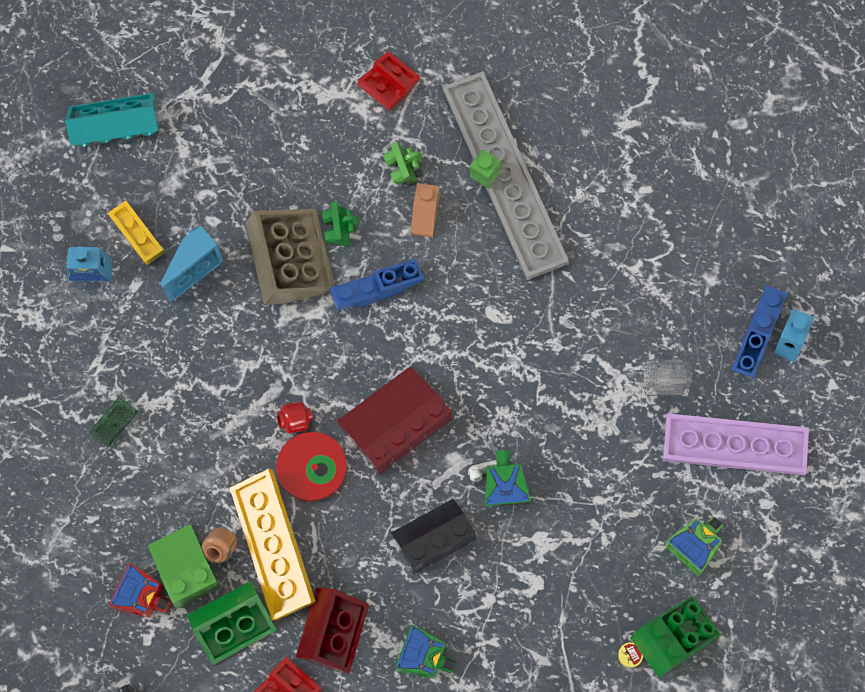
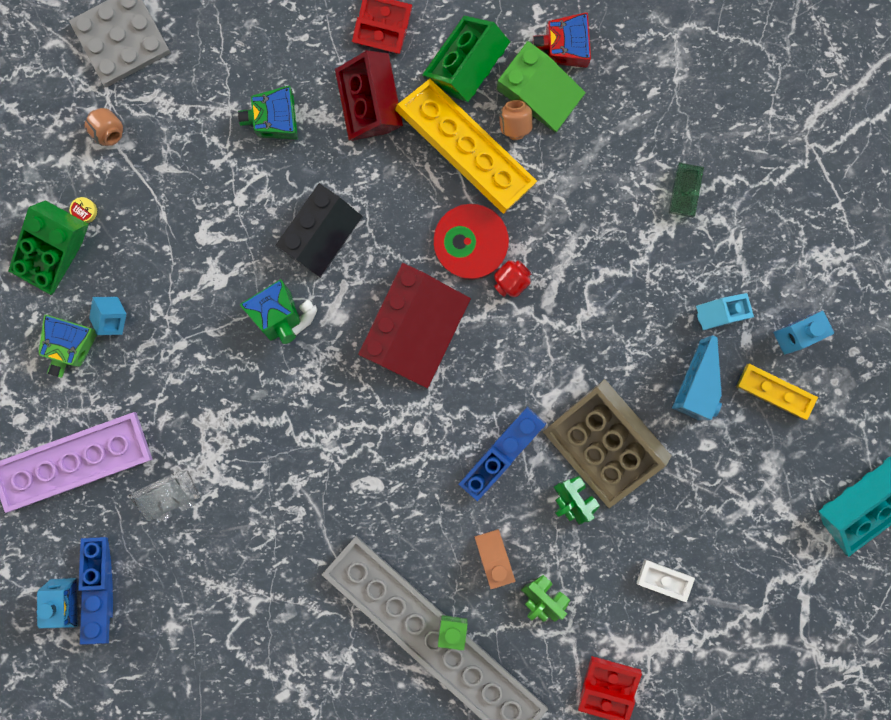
camera: 145 degrees right, 15 degrees up
none -> dark azure panel [89,297,126,335]
none -> white plate [636,560,695,602]
none -> medium azure slope [696,293,754,330]

